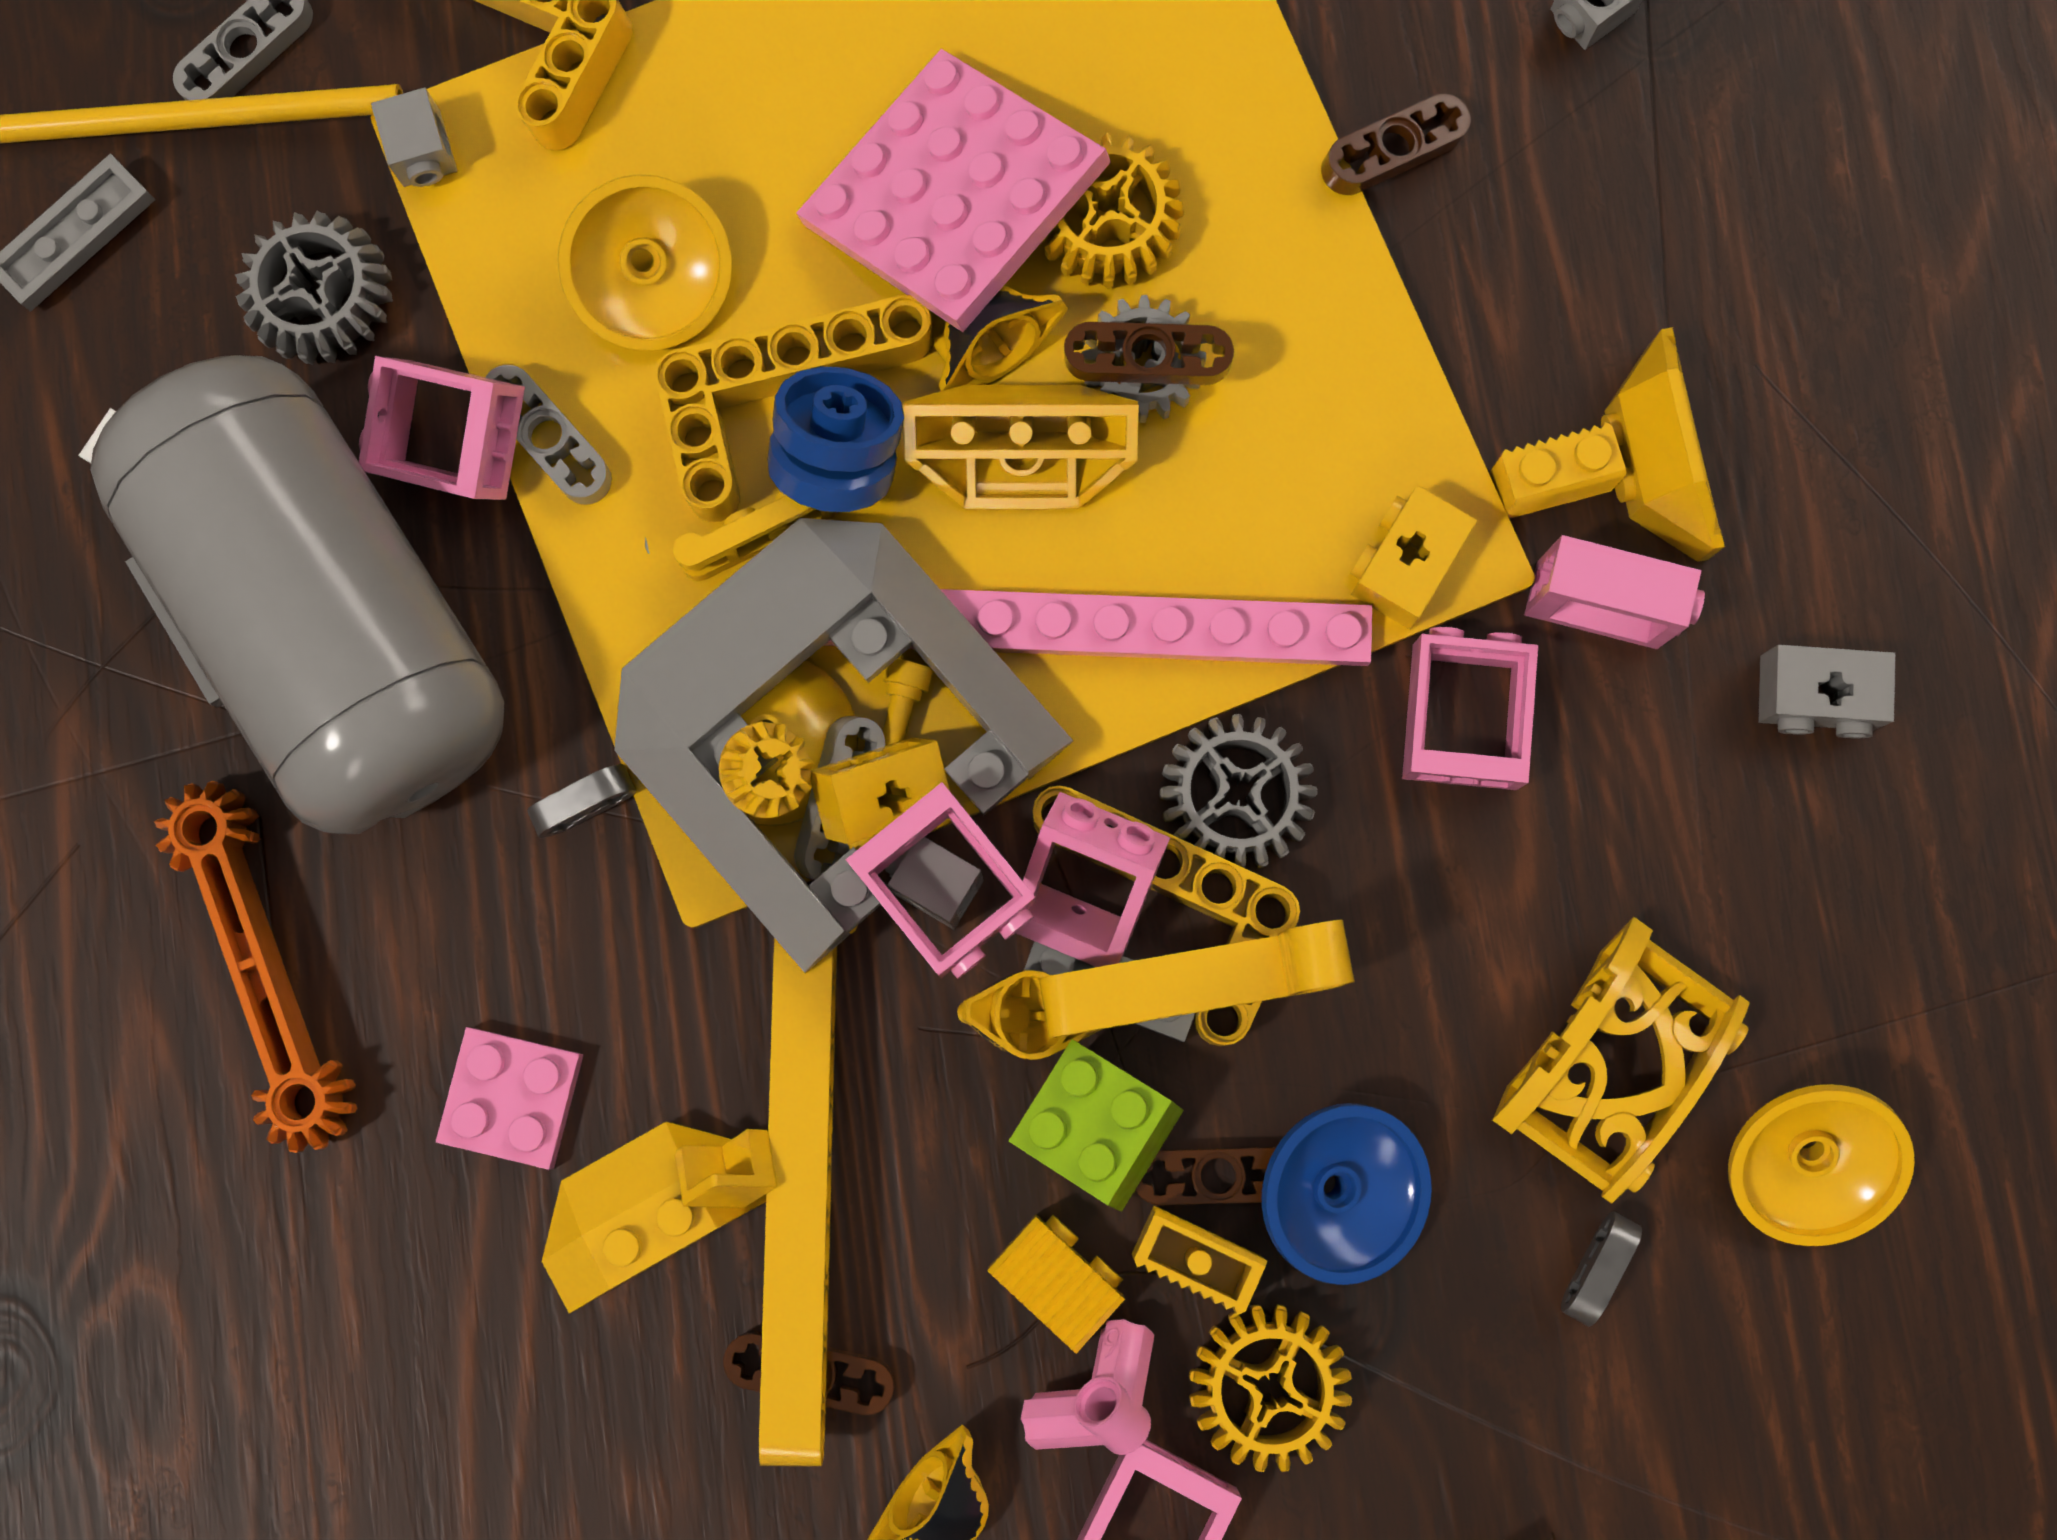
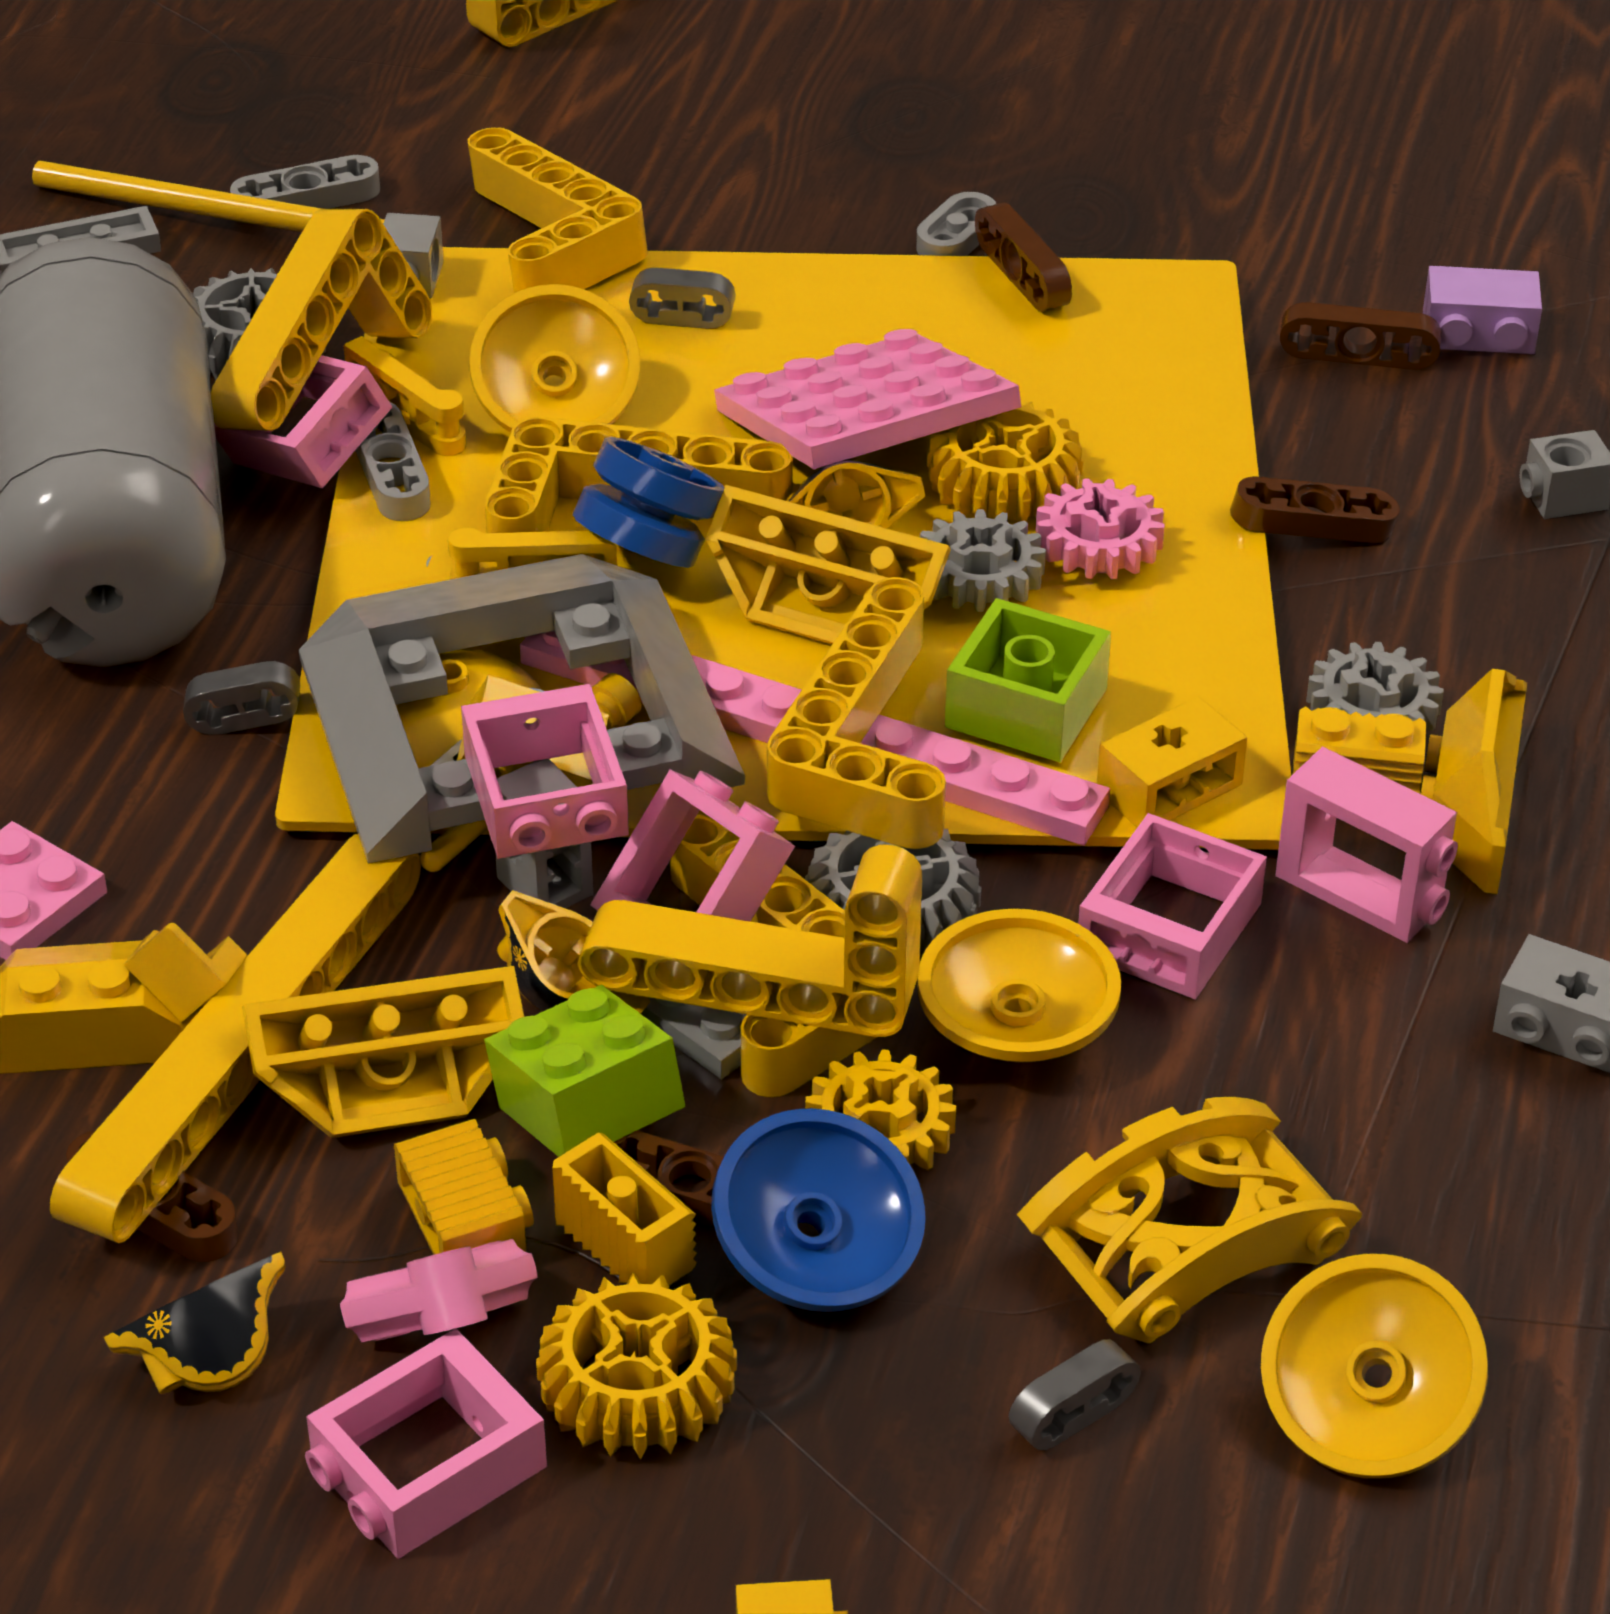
camera: 20 degrees right, 40 degrees down
yellow gear [719,721,815,818] -> none
reddish brown beam [1064,322,1234,385] -> none
none -> yellow beam [210,209,433,431]
none -> yellow wedge [242,966,524,1138]
none -> yellow plate [344,336,466,456]
none -> beam [629,268,736,329]
none -> yellow beam [767,577,946,849]
none -> yellow gear [805,1049,956,1170]
none -> yellow dish [917,909,1121,1062]
none -> lime brick [945,598,1111,763]
none -> bright pink gear [1036,478,1165,579]
none -> light grey gear [1306,642,1444,731]

